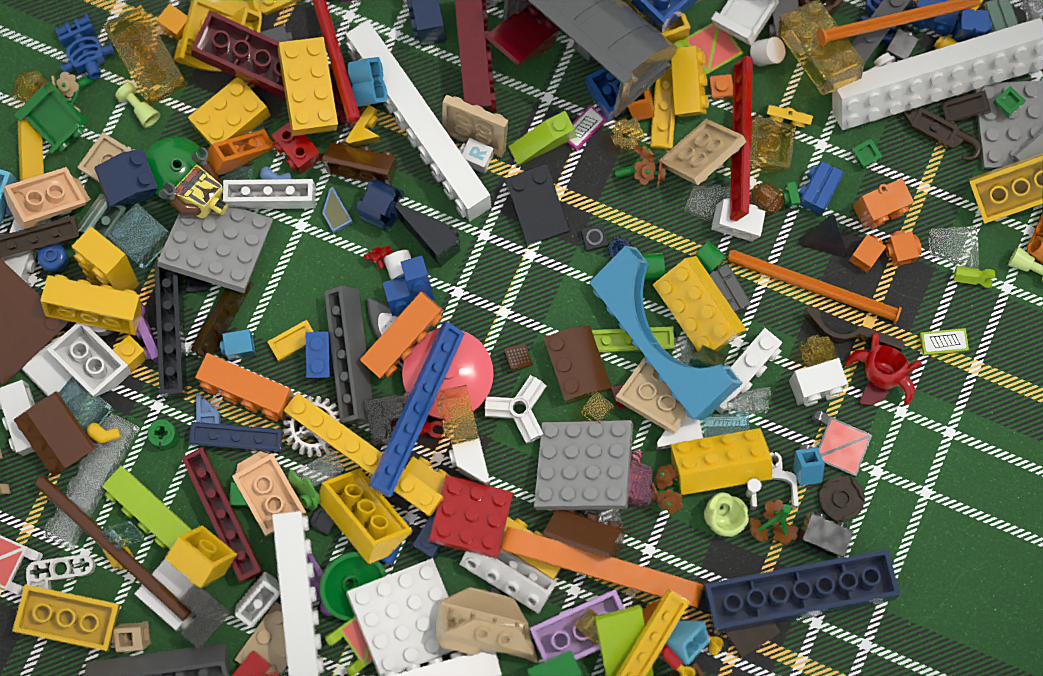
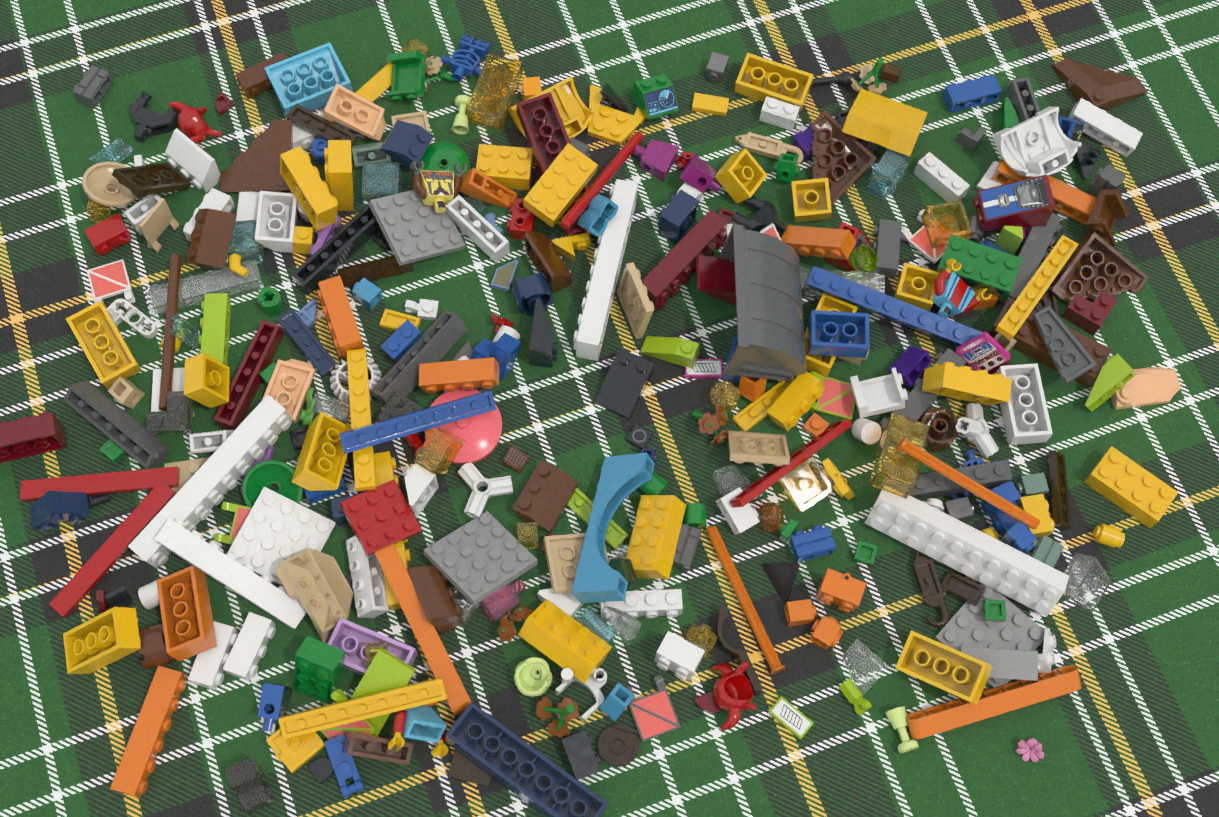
camera: 40 degrees right, 10 degrees down
white brick [459,138,494,174] -> none
none -> white plate [405,299,439,321]

